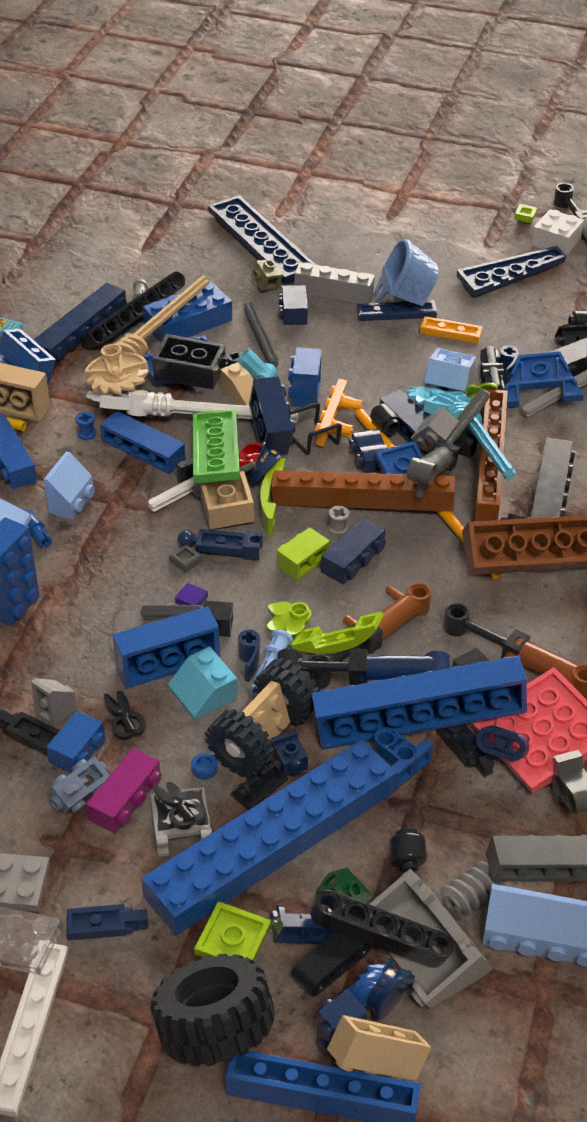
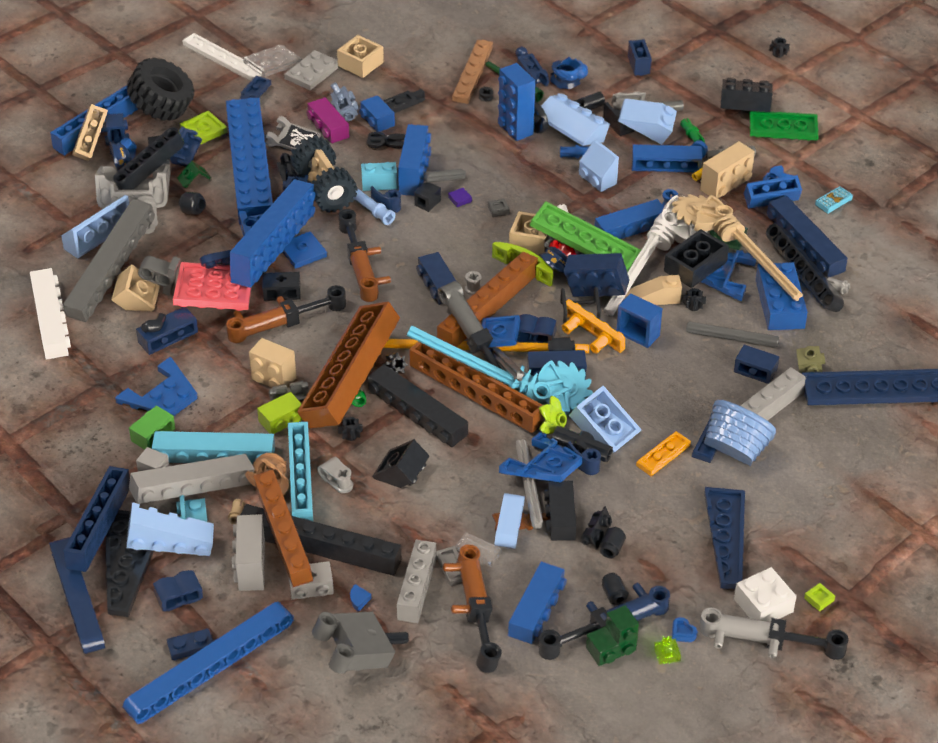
camera: 120 degrees right, 0 degrees up
light grey slope [31,678,76,727] -> none
black piece [154,782,205,830] -> none
dark blue plate [177,529,263,561] -> none
medium azure piece [237,348,278,379] -> none
lime plate [266,602,311,636] -> none
lime brick [277,527,330,581] -> none
piece [277,648,451,685] -> none
lime slope [291,611,384,654] -> none
light grey brick [411,407,459,452] -> none

